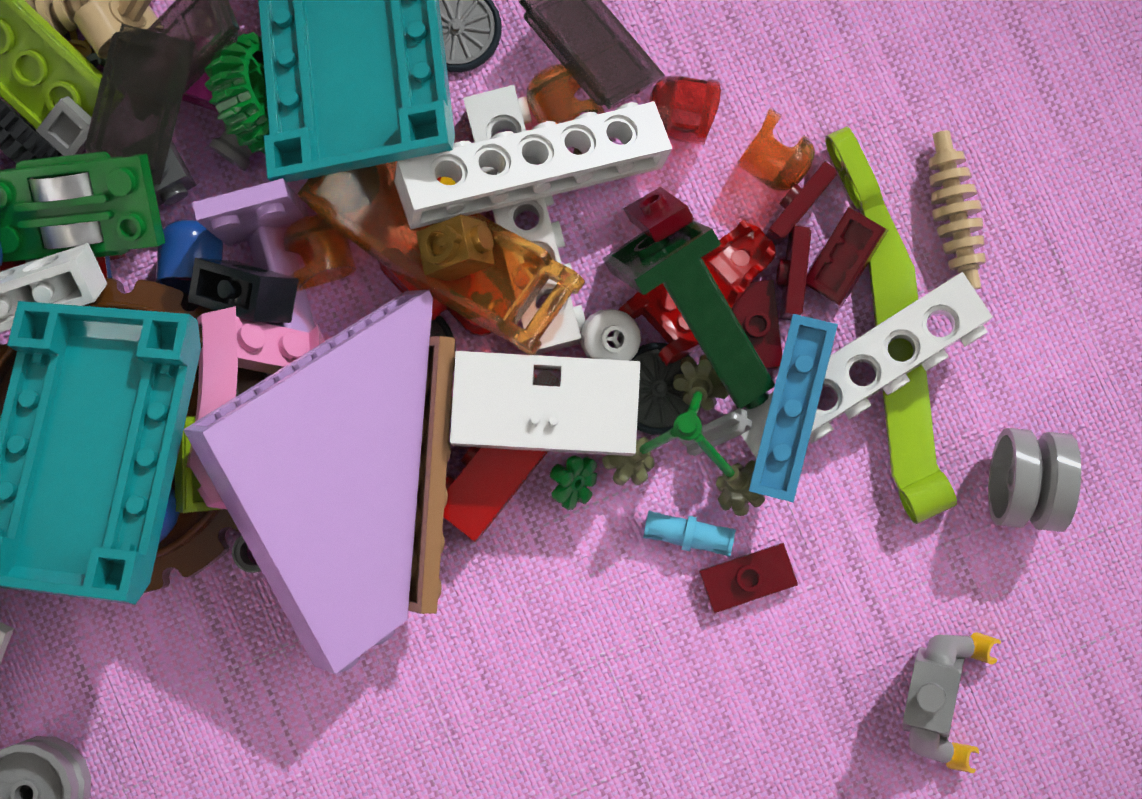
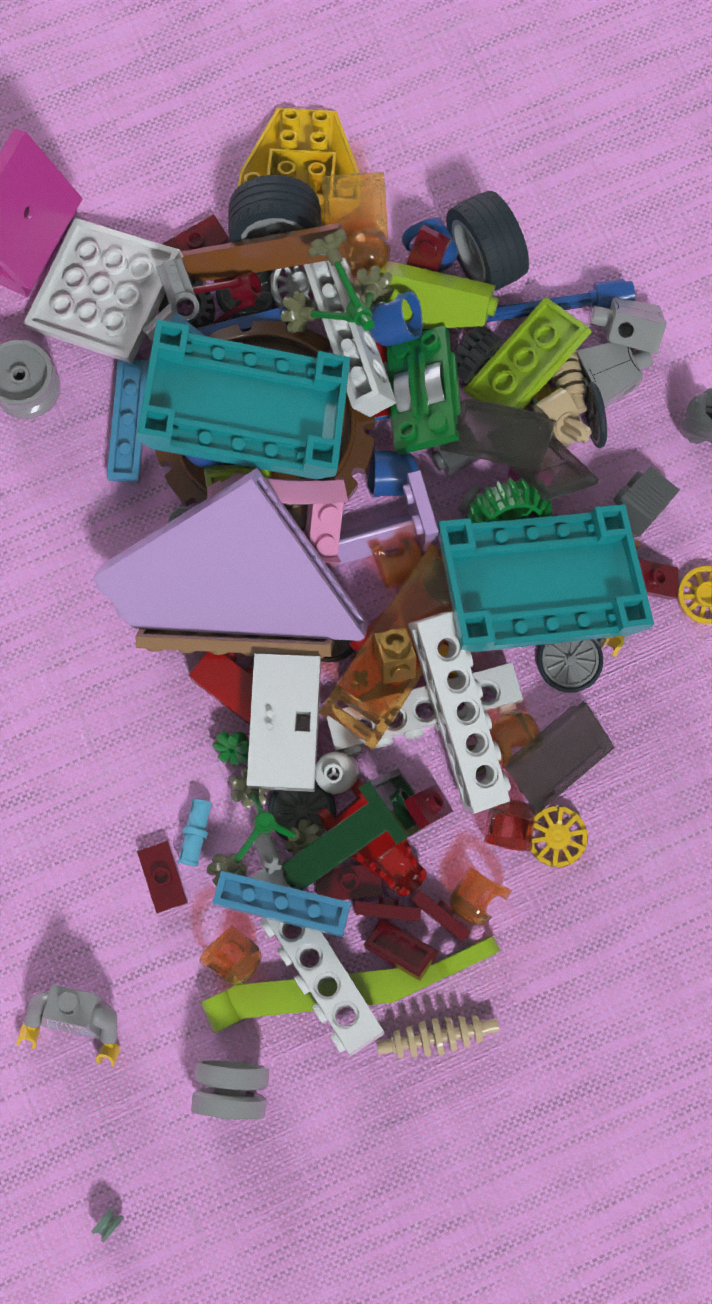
camera: 90 degrees right, 5 degrees down
light grey tile [36,96,102,156] -> none
black brick [188,258,299,323] -> none
none -> dark azure plate [107,359,149,483]
none -> clear orange helmet [199,925,262,985]
none -> yellow wheel [526,806,588,867]

